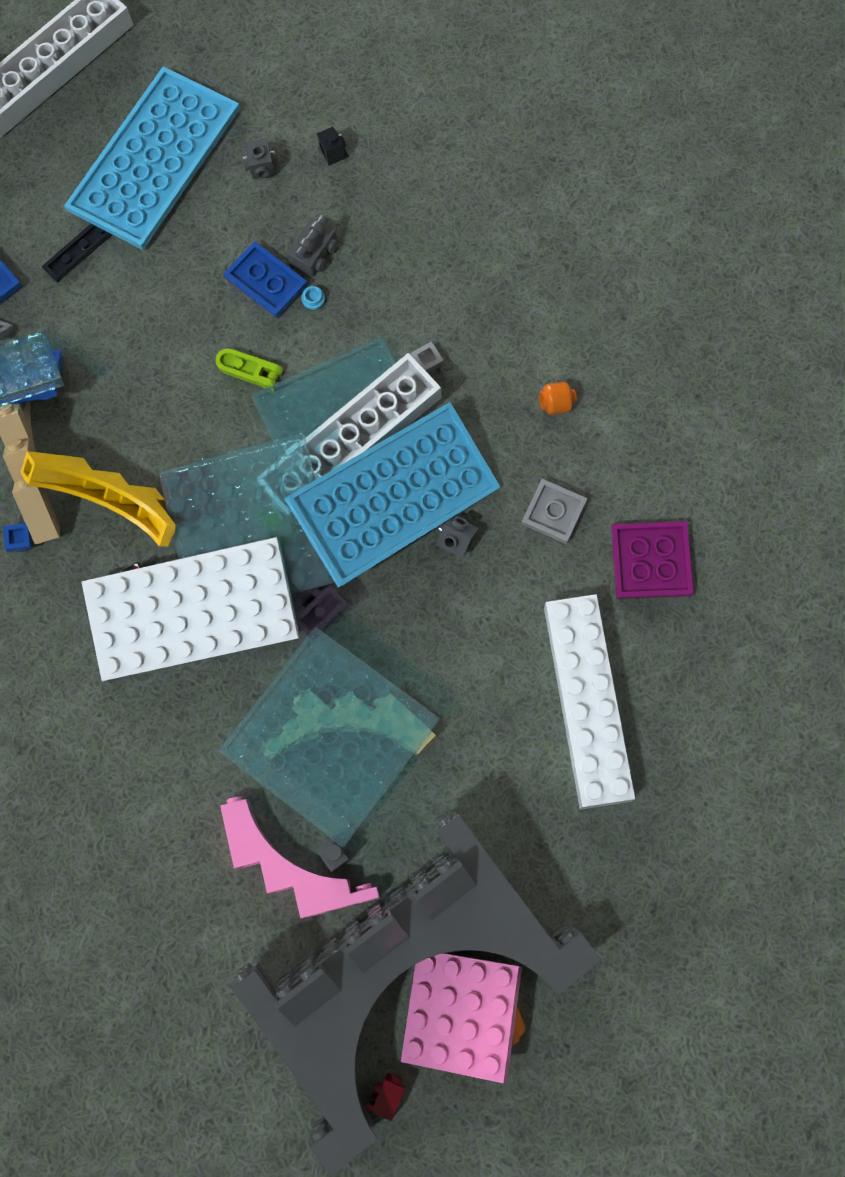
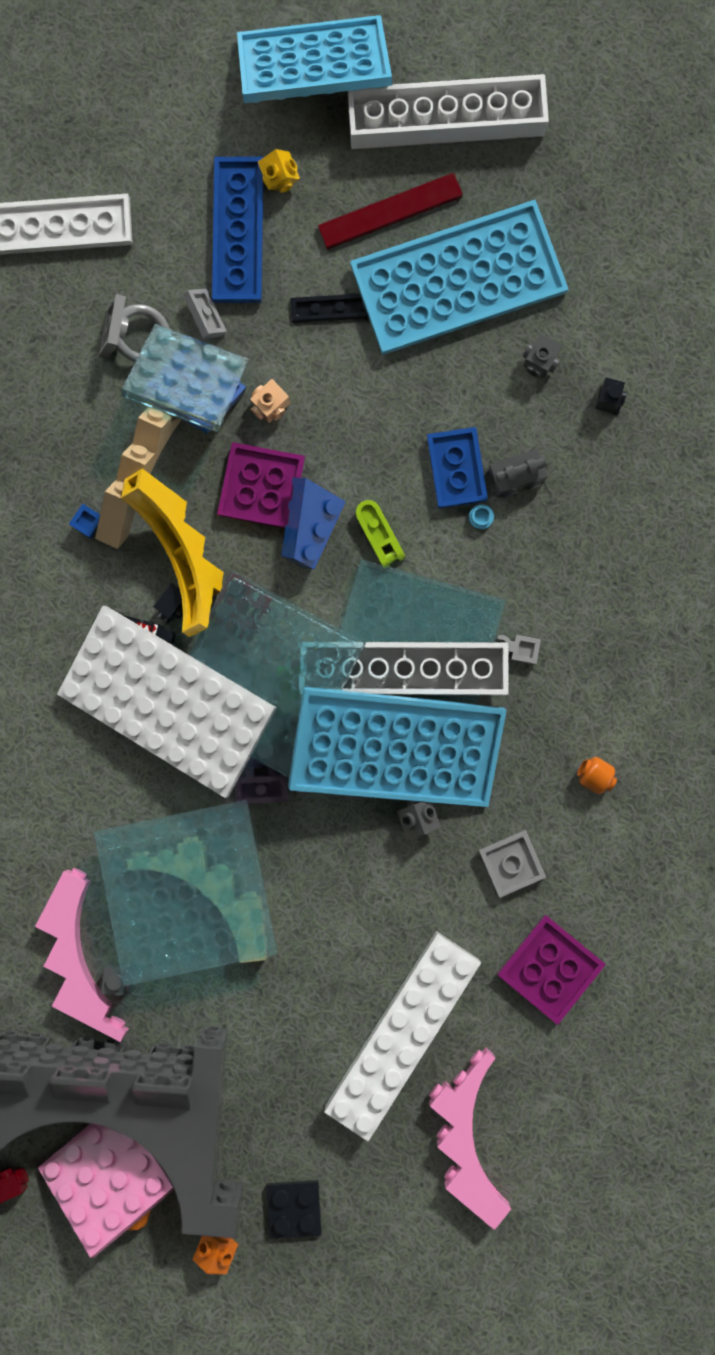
camera: 40 degrees right, 10 degrees up
none -> black brick [153,583,183,624]
none -> orange brick [193,1236,238,1274]
none -> magenta plate [217,442,305,529]
none -> light nougat brick [250,379,290,423]
none -> black plate [267,1180,322,1239]
none -> blue wedge [281,477,346,569]
none -> dark red tile [318,172,463,250]
none -> bright pink arch [429,1047,511,1230]

